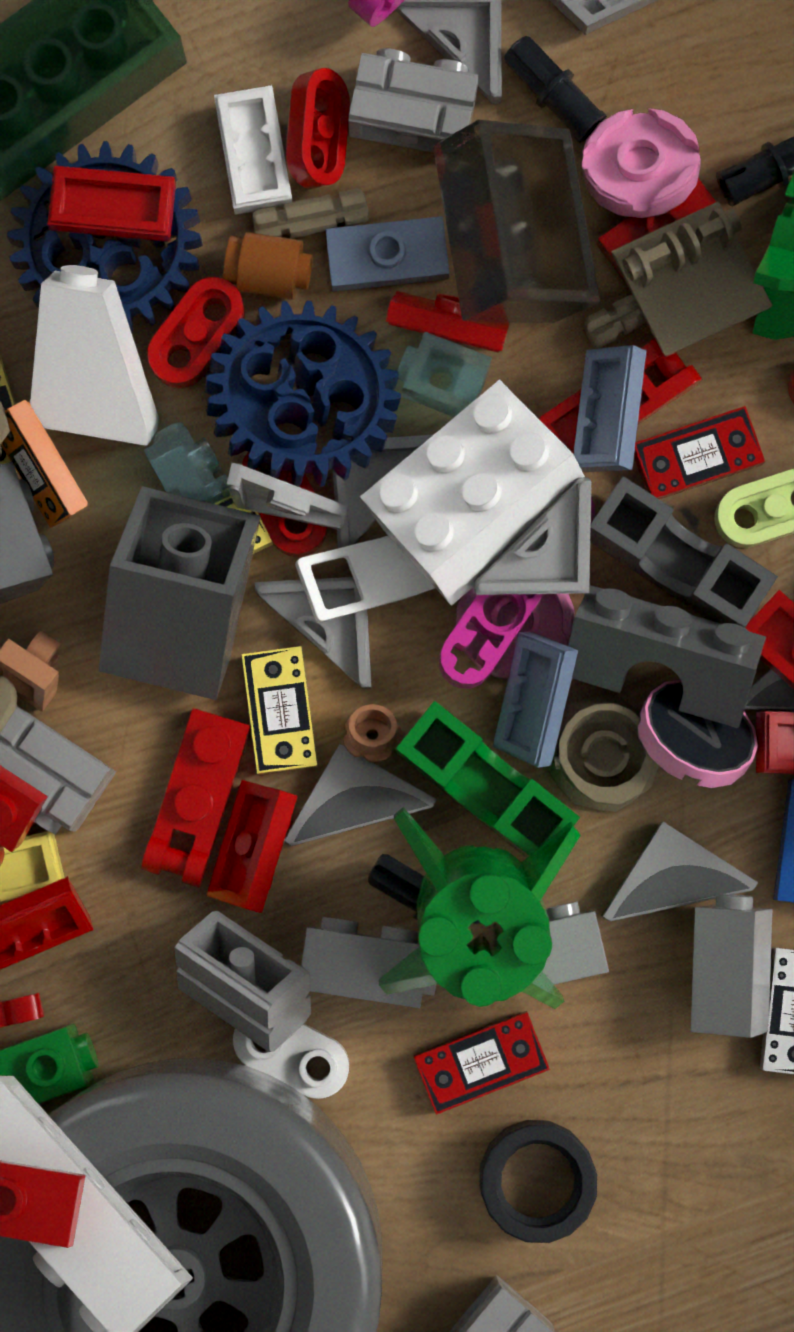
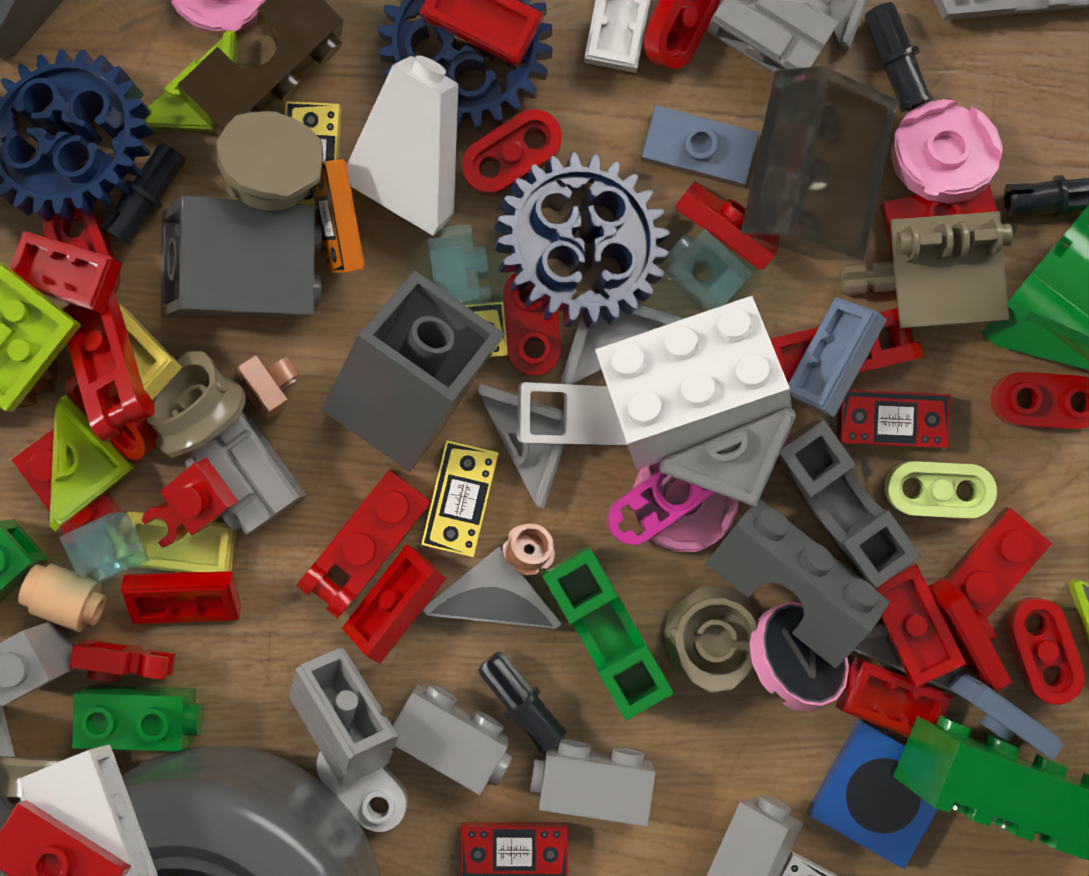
camera: 20 degrees right, 5 degrees up
dark orange brick [223,232,313,300] -> none
light grey tile [227,463,348,530] -> none
dark tan axle [252,189,369,239] -> none
green brick [379,807,581,1009] -> none
sand blue plate [493,631,578,768] -> none
tile [602,822,758,921] -> none

